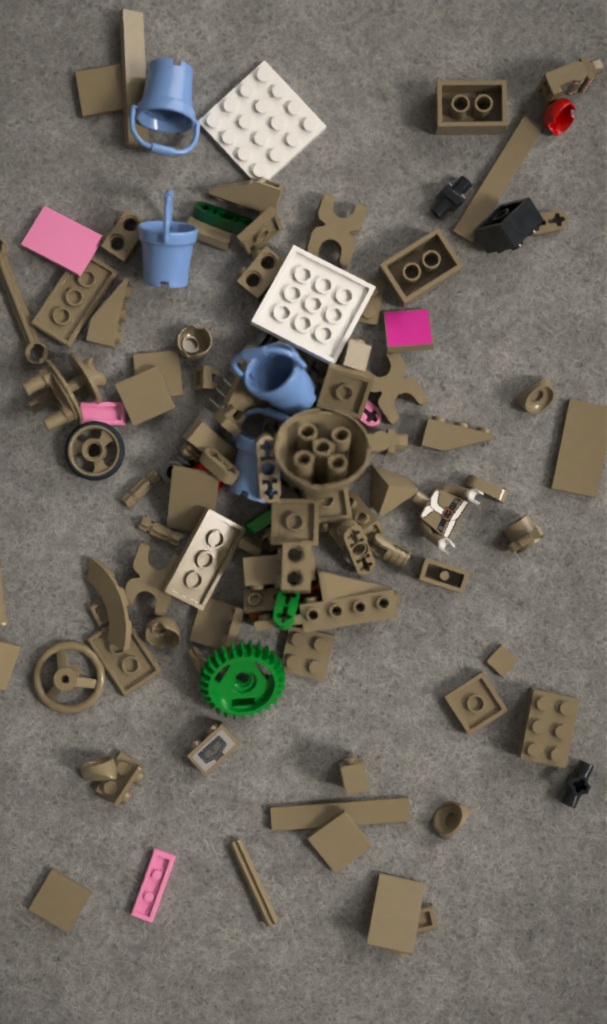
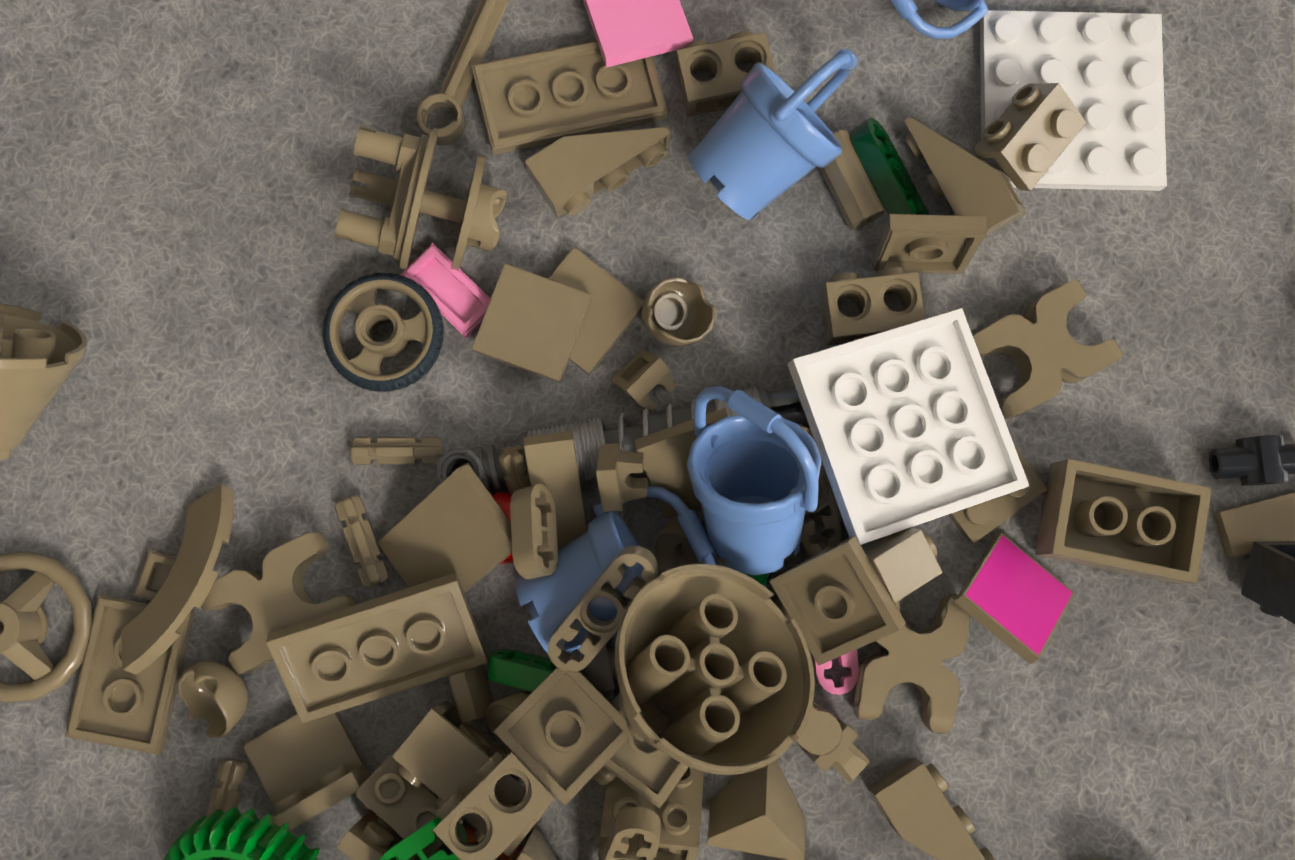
camera: 40 degrees right, 5 degrees down
none -> bracket [973,83,1087,191]

